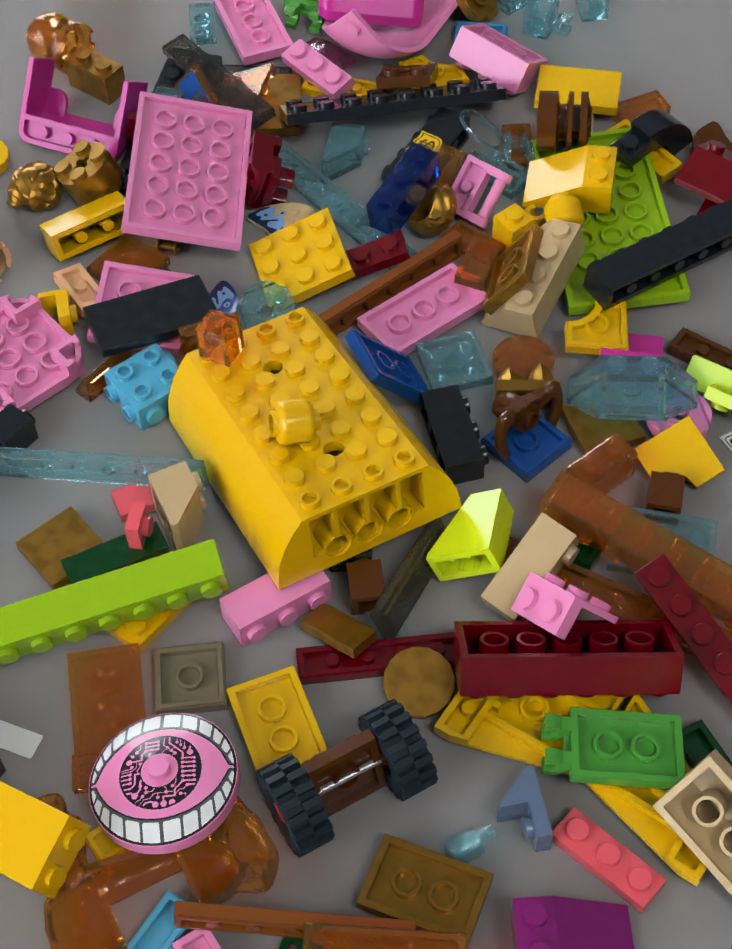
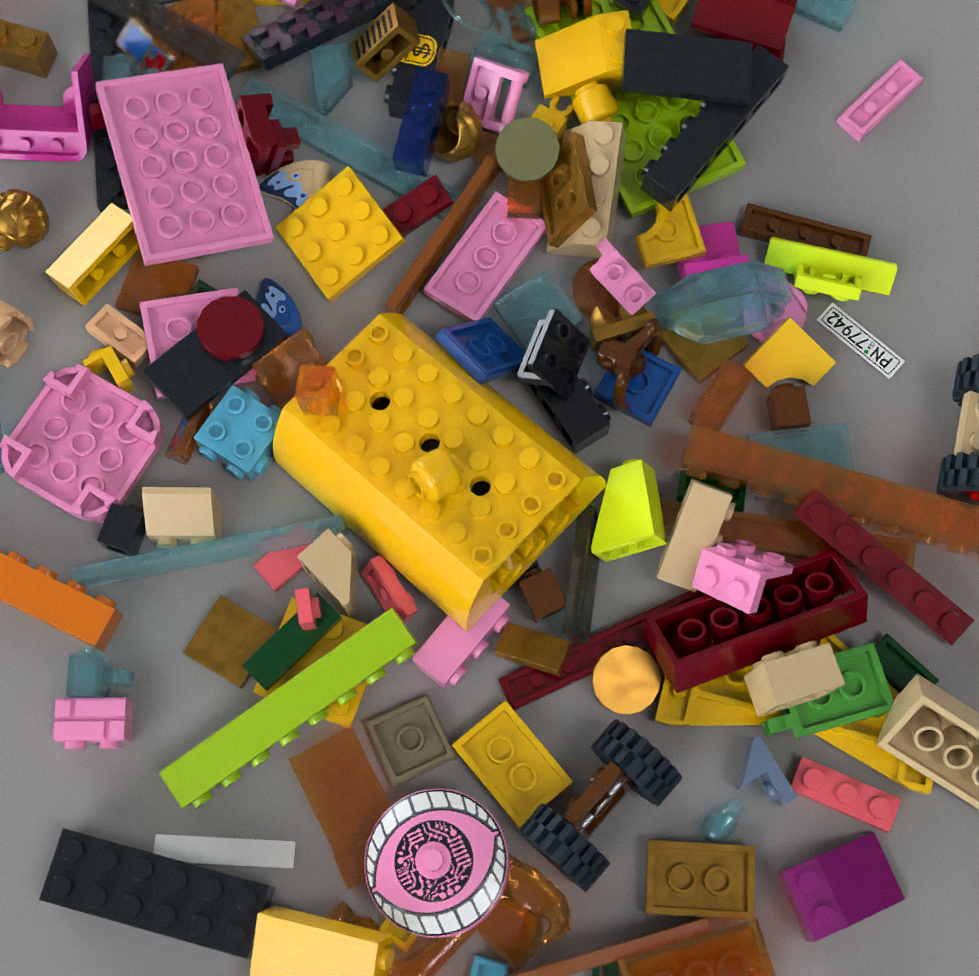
camera: 20 degrees left, 20 degrees up
pearl gold brick [54,140,124,207] -> none
clear light blue plate [235,280,298,330] -> none
none -> tan slope [142,487,223,549]
none -> dark red tile [197,296,264,361]
none -> pearl gold brick [350,3,420,82]
none -> coral plate [361,554,418,624]
none -> olive tile [495,117,560,183]
none -> black bracket [516,308,590,398]
none -> bright pink bracket [590,237,656,315]
none -> black tile [621,29,753,106]
none -> tan brick [744,641,845,717]

